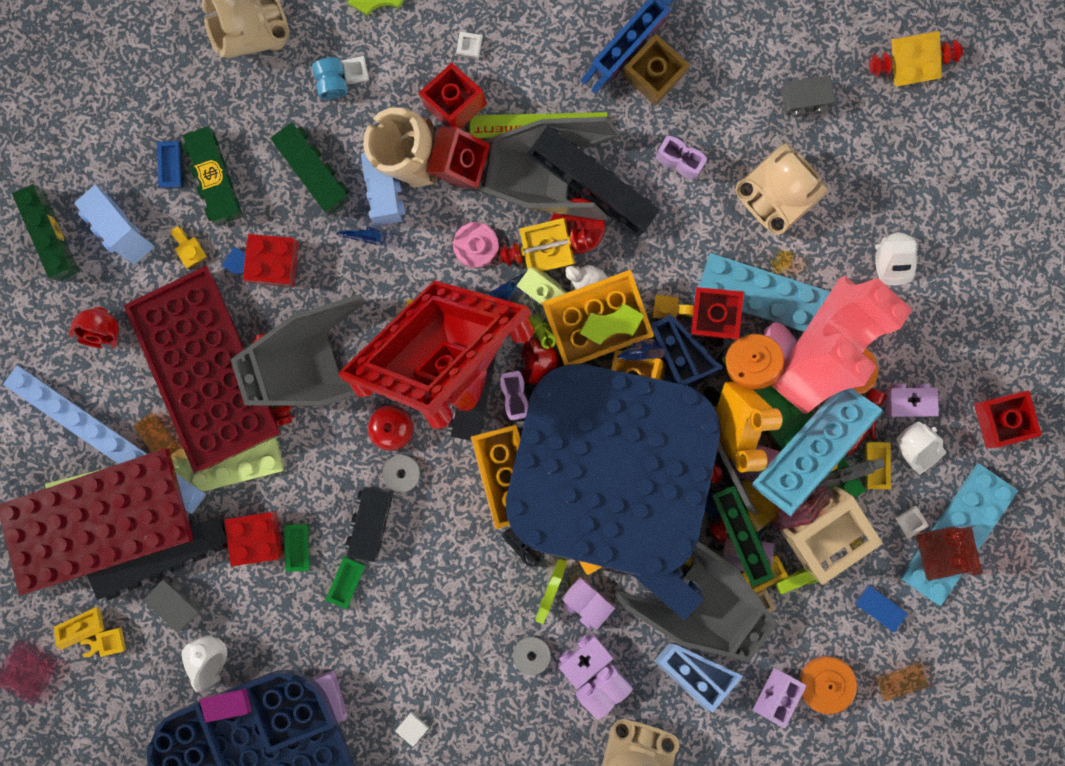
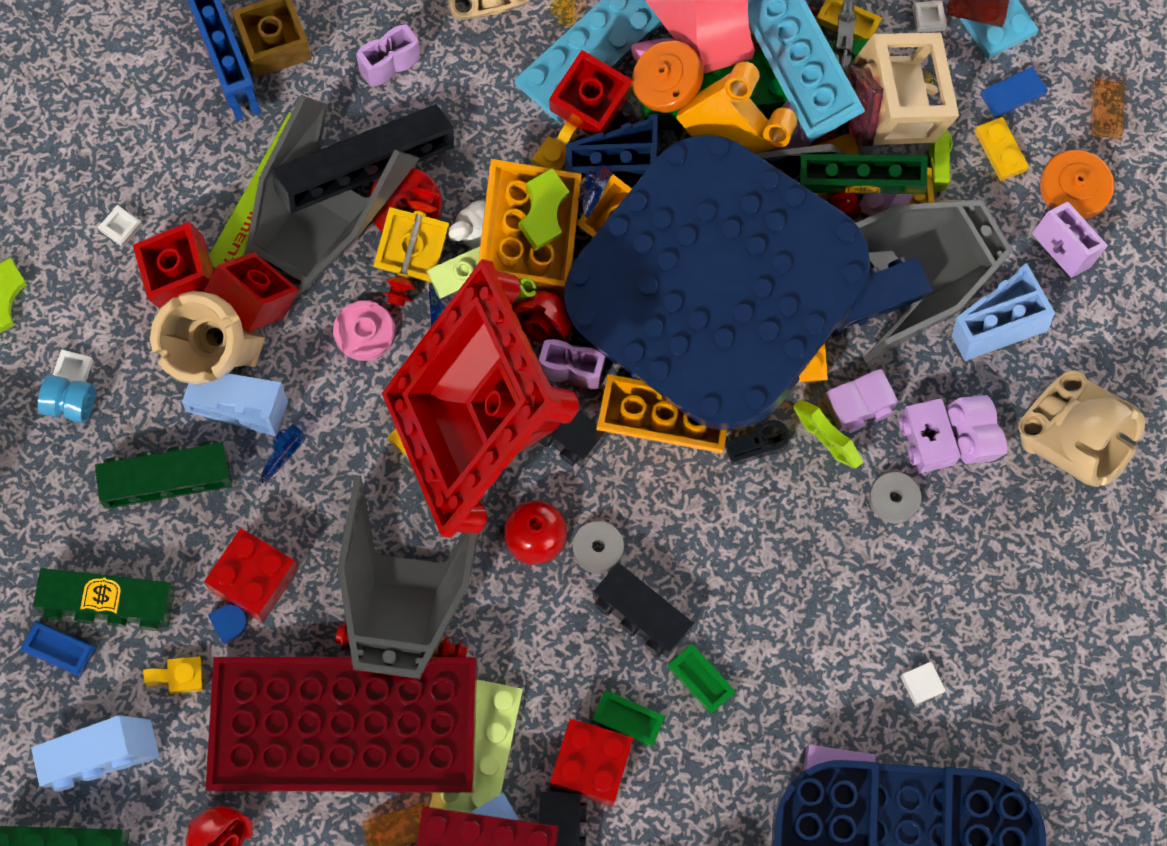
camera: 65 degrees left, 15 degrees down
none -> yellow plate [974,117,1029,181]

